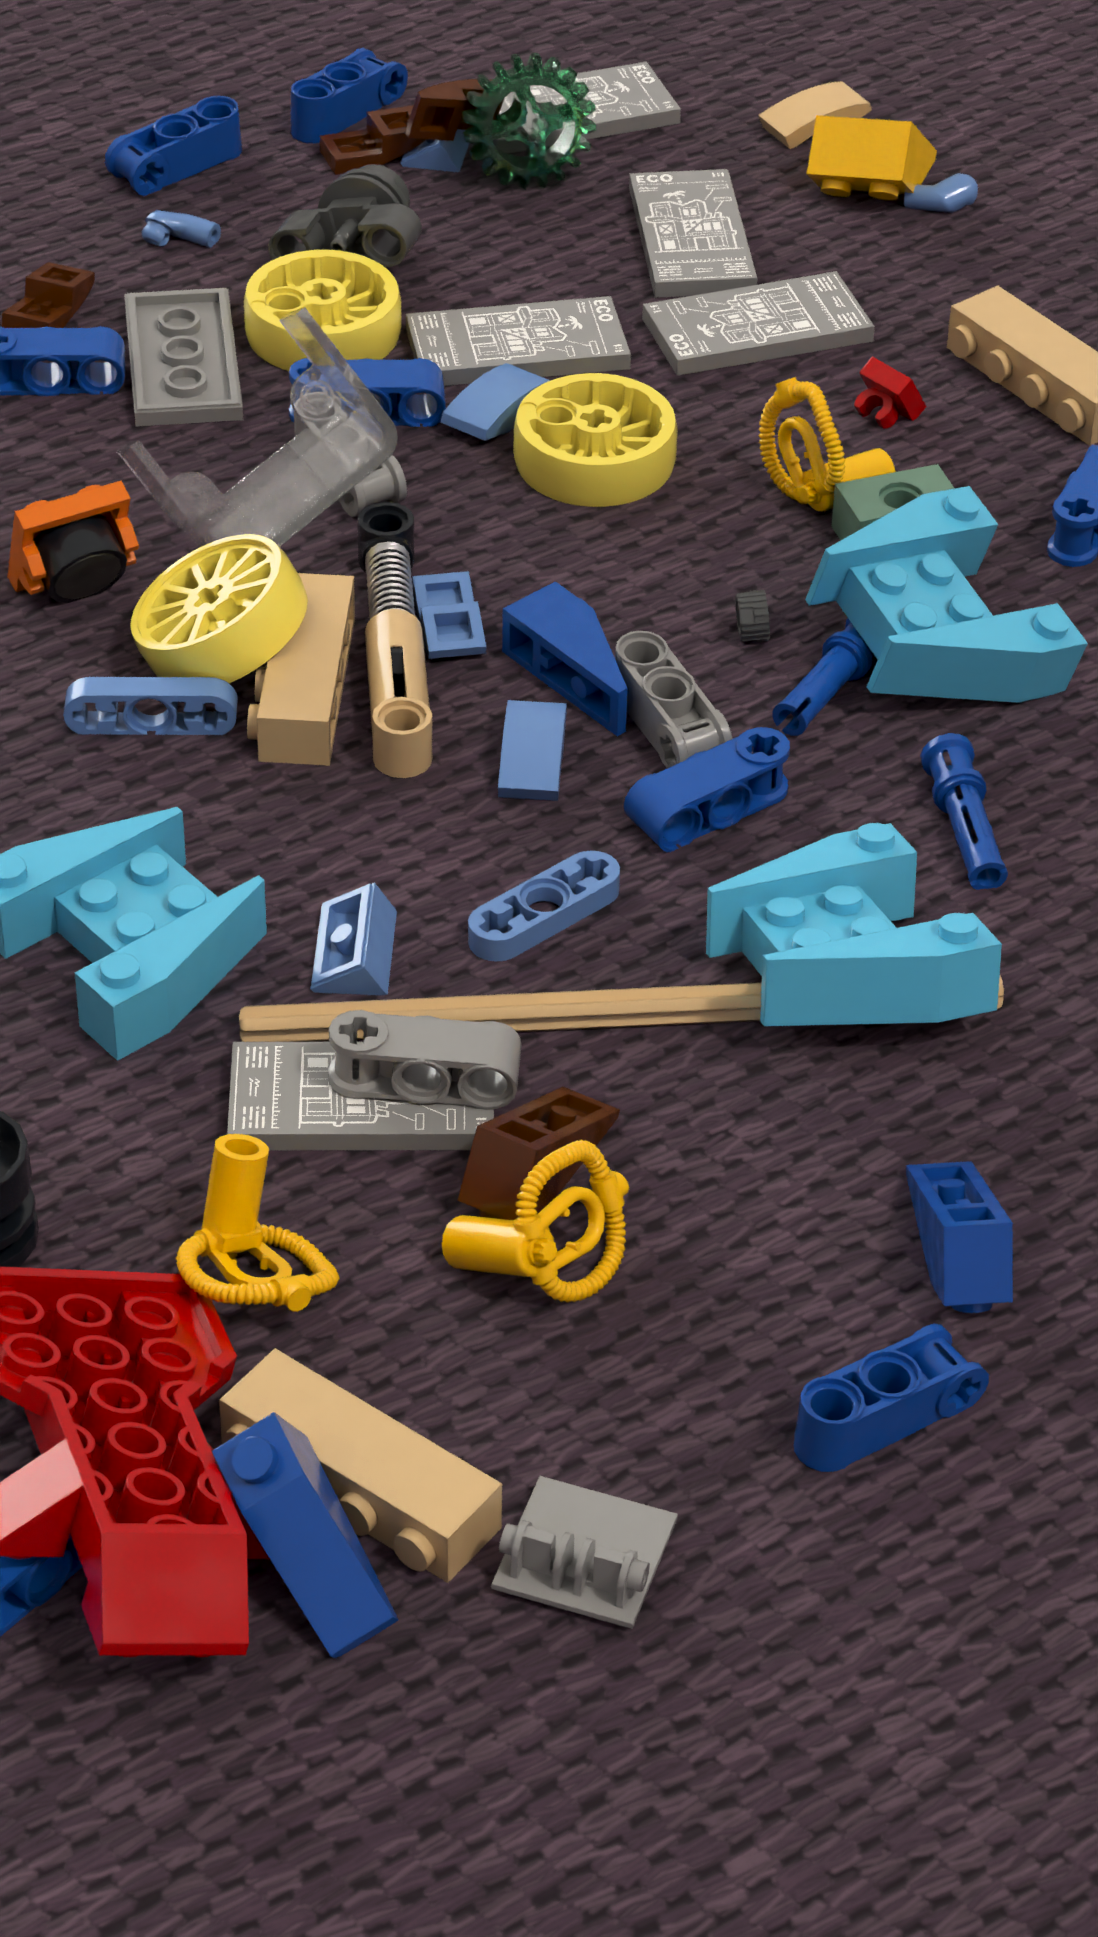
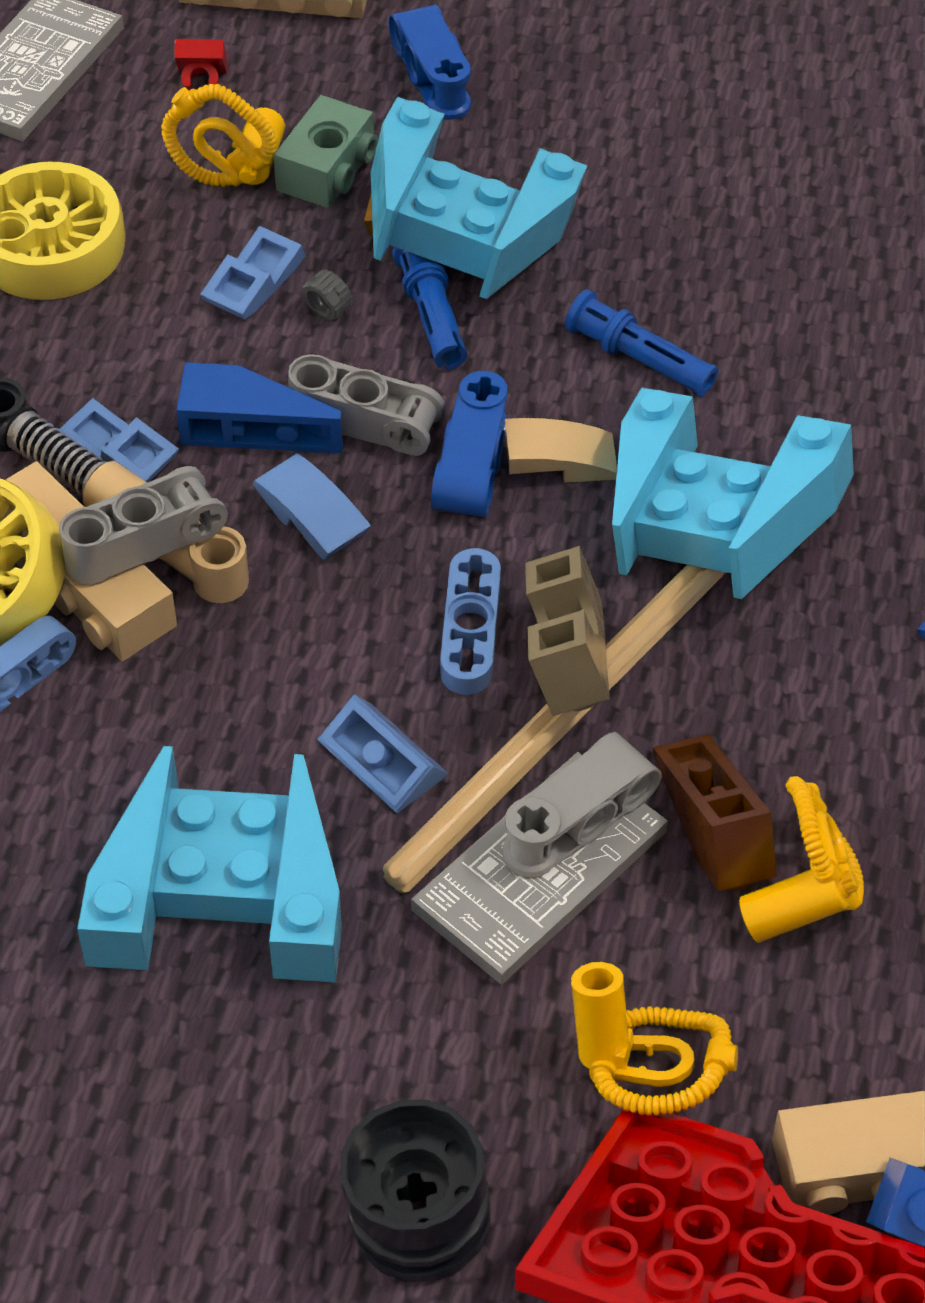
camera: 45 degrees left, 10 degrees up
none -> light grey piece [59,466,228,585]
none -> medium blue slope [200,226,306,320]
none -> tan slope [505,418,617,483]
none -> dark tan arch [525,546,610,716]

